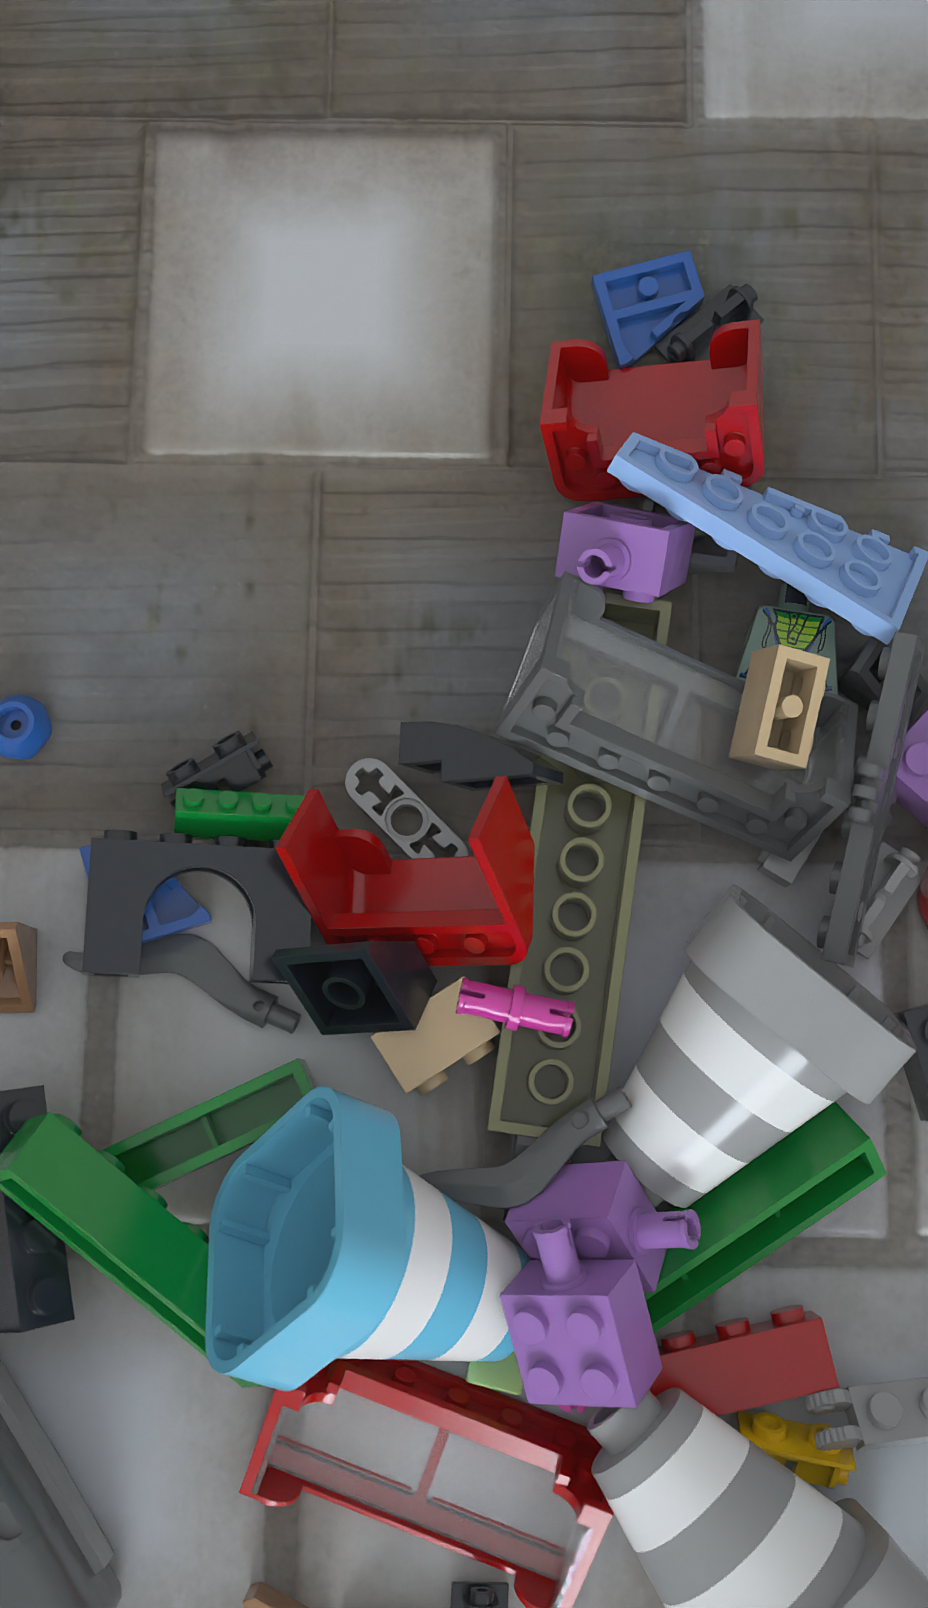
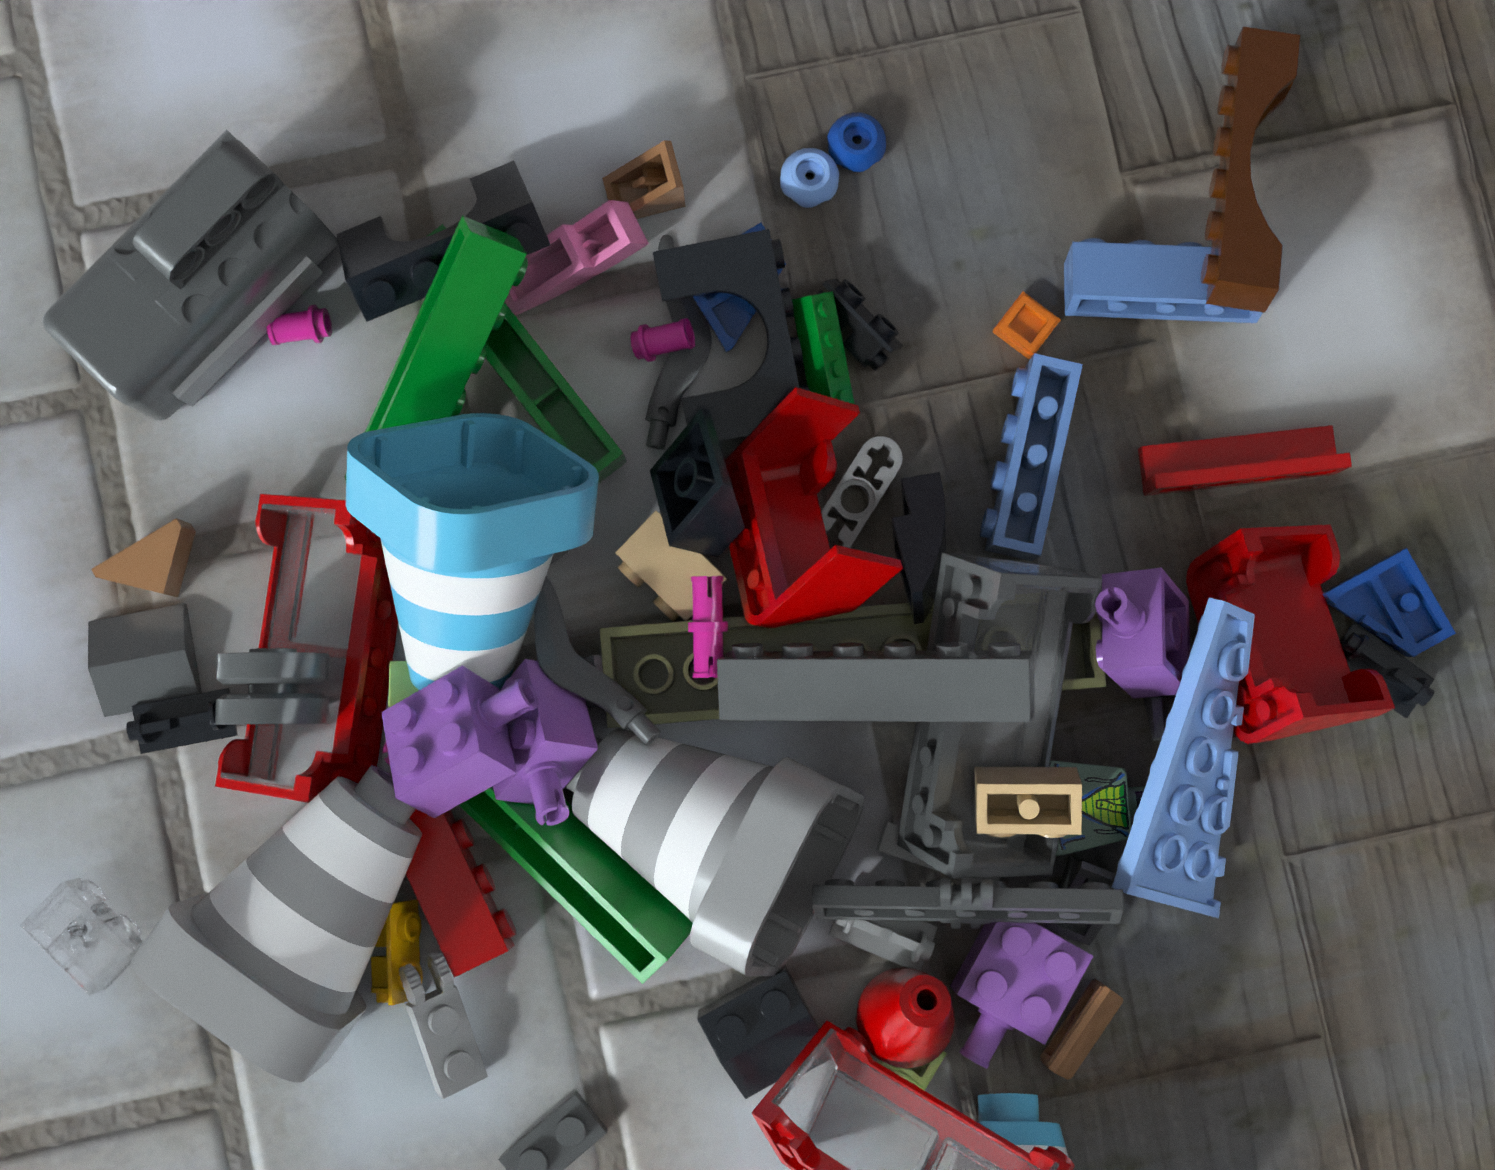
camera: 75 degrees right, 5 degrees up
none -> dark grey wheel [215,648,329,725]
none -> dark pink pin [266,304,332,345]
none -> bright pink slope [505,200,649,315]
none -> dark pink pin [630,318,695,362]
none -> dark grey brick [717,642,1035,722]
none -> light blue plate [780,148,839,208]
none -> medium blue brick [980,353,1083,561]
none -> orange tile [992,291,1061,360]
none -> medium blue brick [1064,238,1263,323]
none -> red fence [1138,425,1352,496]
none -> reddish brown arch [1200,26,1300,313]

